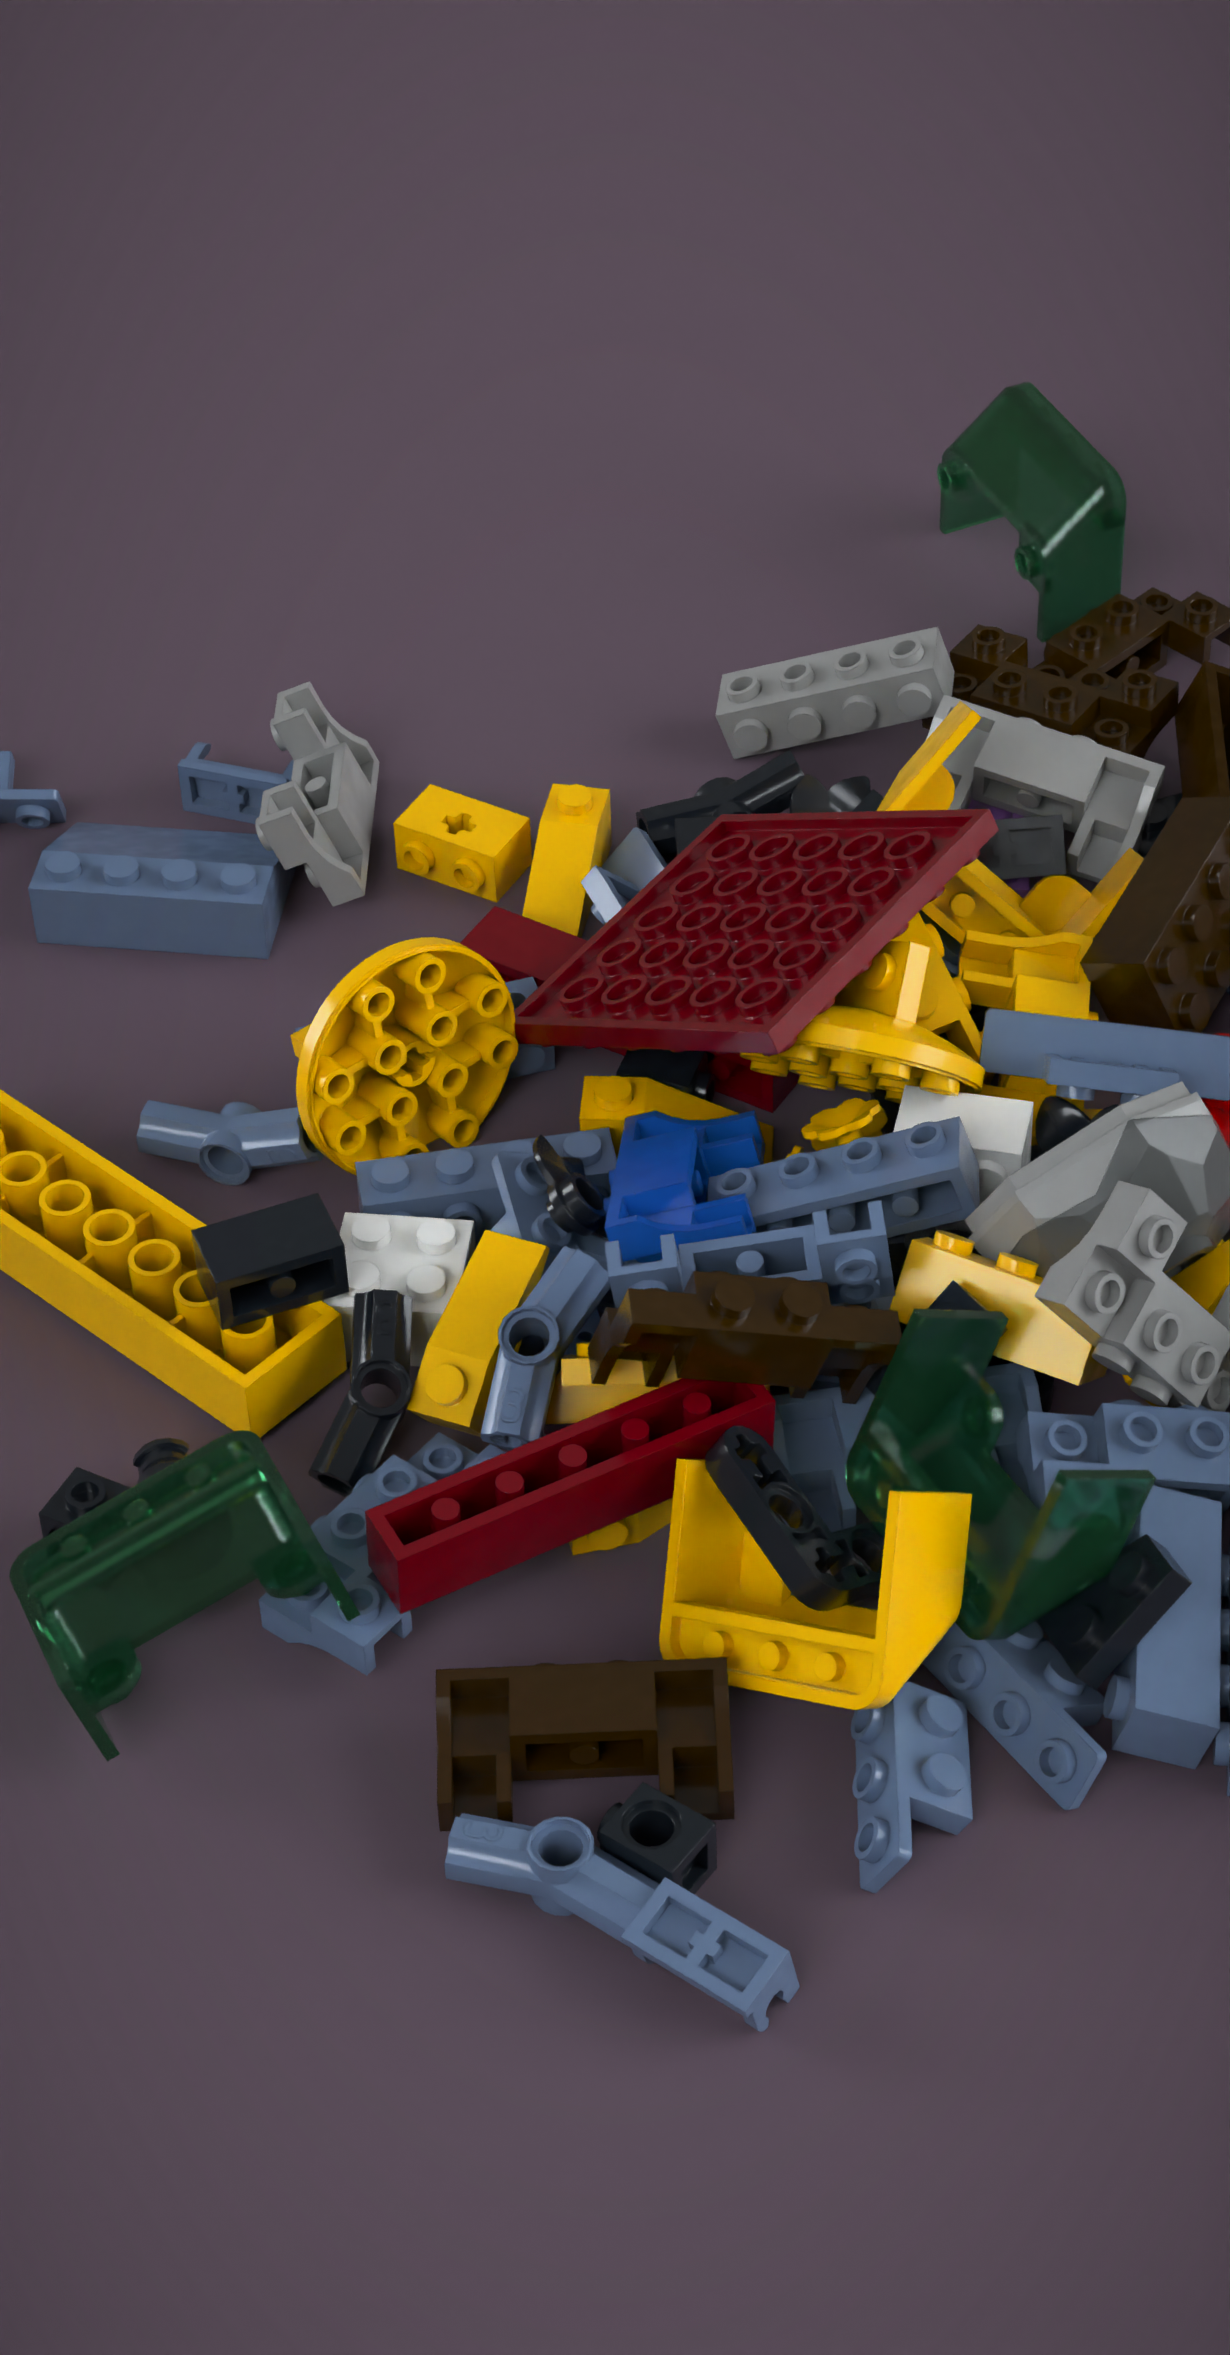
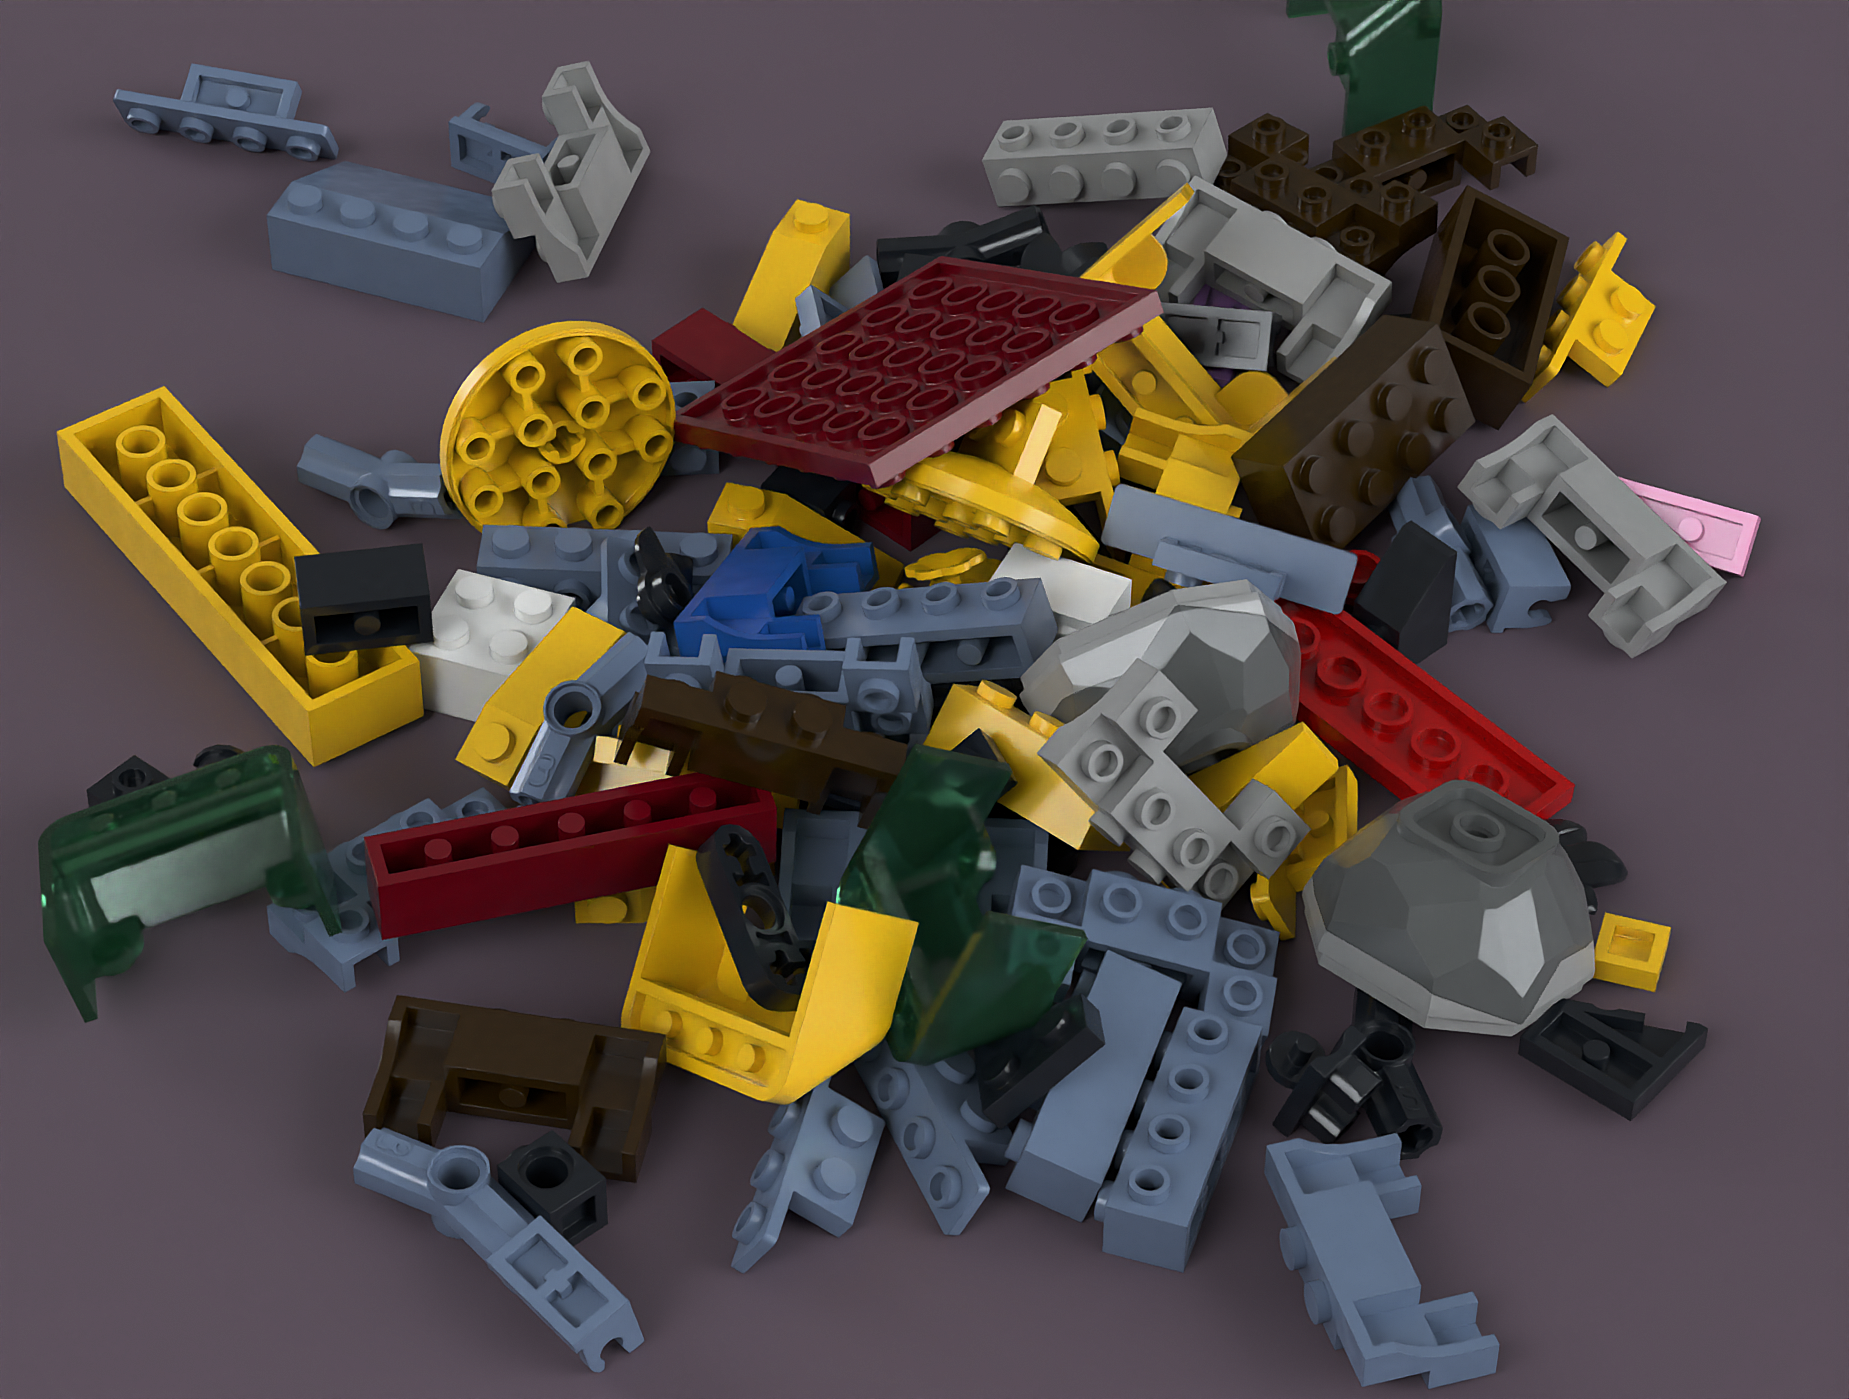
camera: 10 degrees right, 0 degrees up
black piece [308,1289,413,1497] -> none
yellow brick [393,784,532,903] -> none

